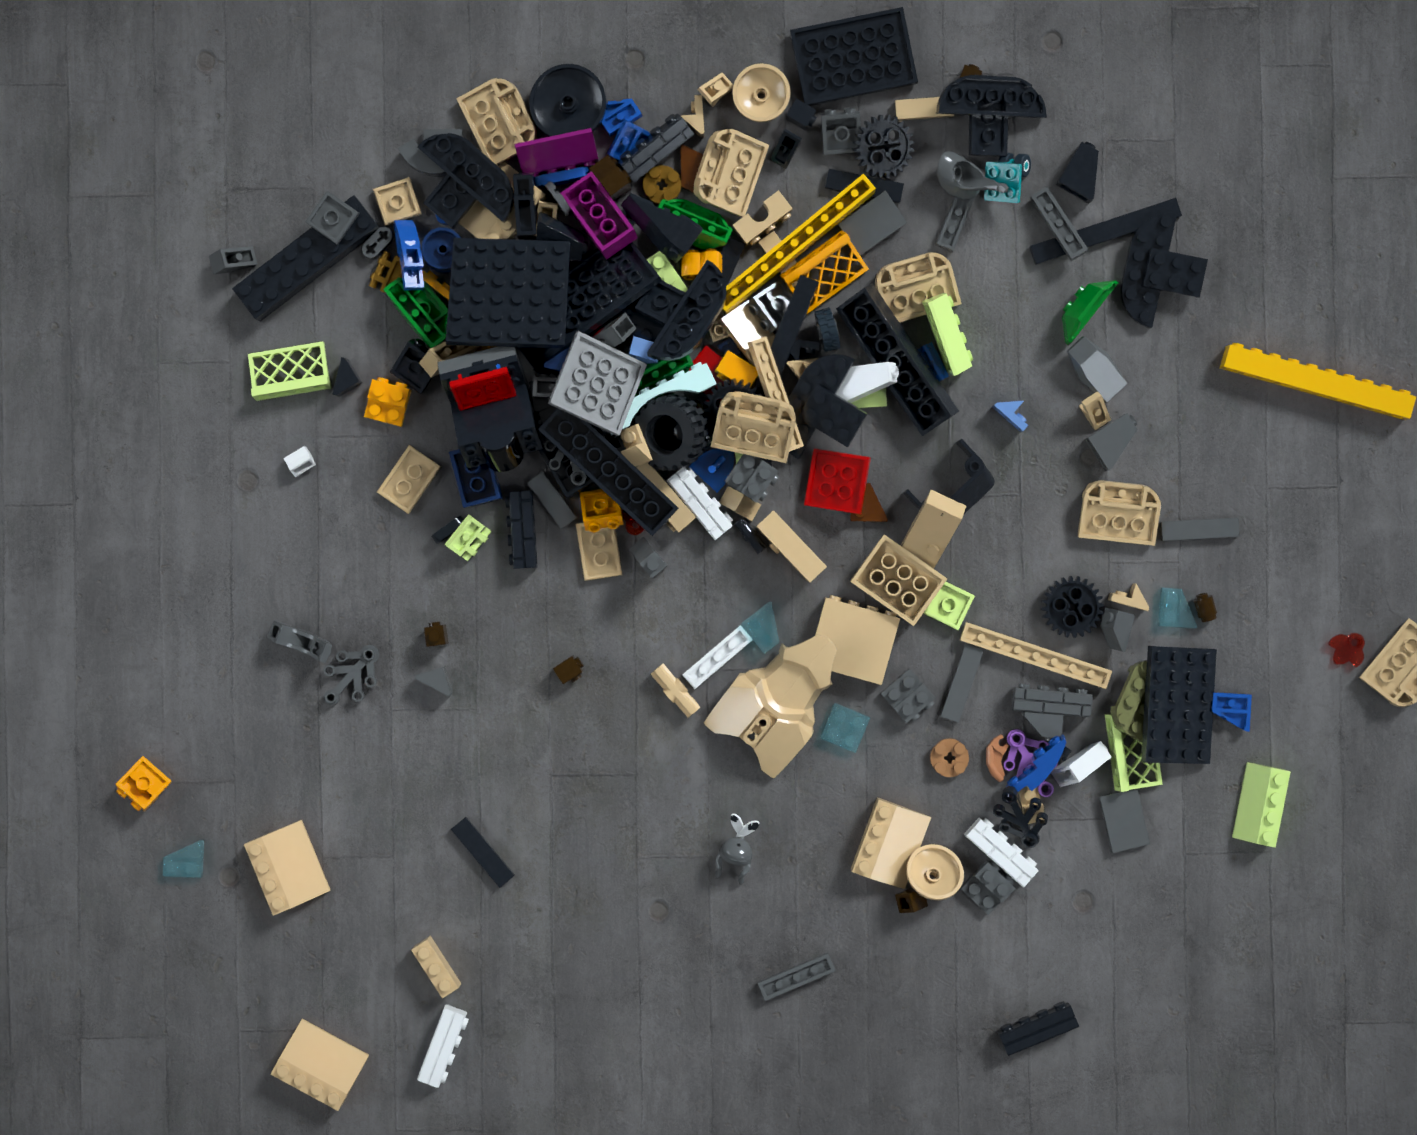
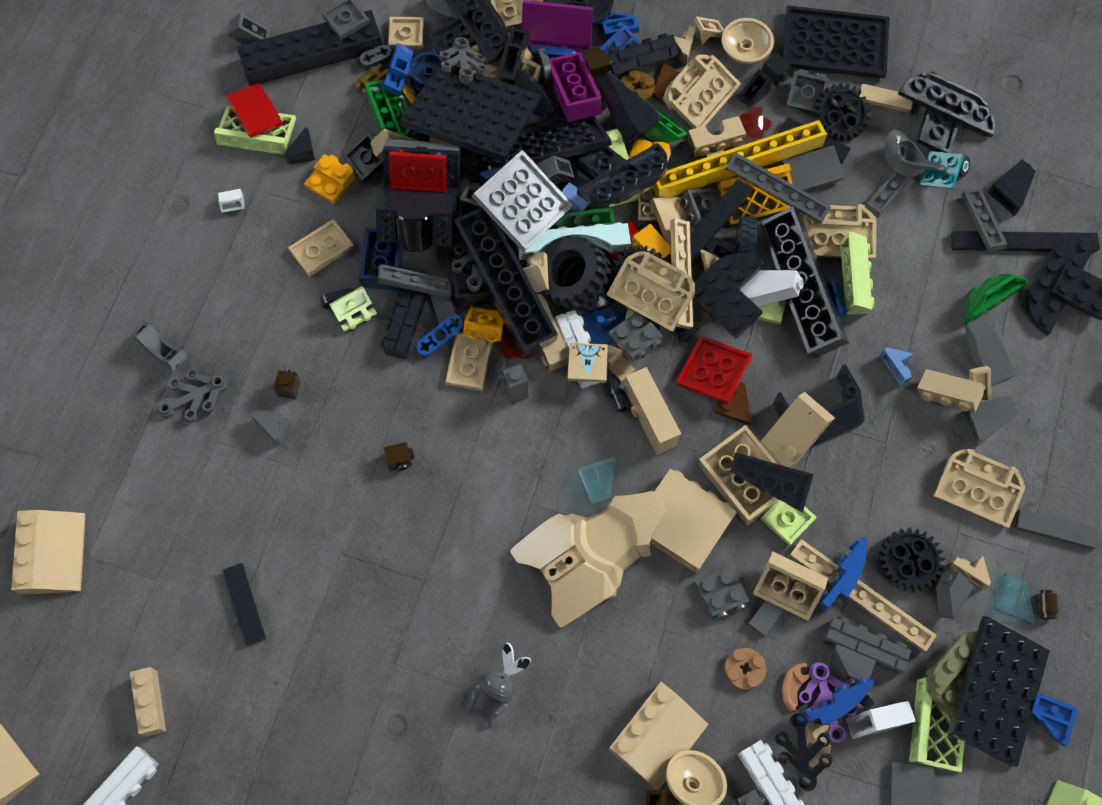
camera: 10 degrees right, 20 degrees down
tan piece [651,663,700,718] -> none
white tile [682,625,753,689] -> none
clear light blue plate [820,703,870,753] -> none
none -> red slope [226,83,283,138]
none -> dark grey tile [377,264,452,298]
none -> blue beam [417,315,464,356]
none -> dark grey plant [439,38,487,84]
none -> tan tile [568,343,608,383]
none -> dark grey plate [725,152,831,224]
none -> black wing [730,452,814,513]
none -> clear red plate [739,107,772,139]
none -> tan slope [753,551,828,621]
none -> blue slope [819,537,867,611]
none -> tan brick [917,369,984,412]

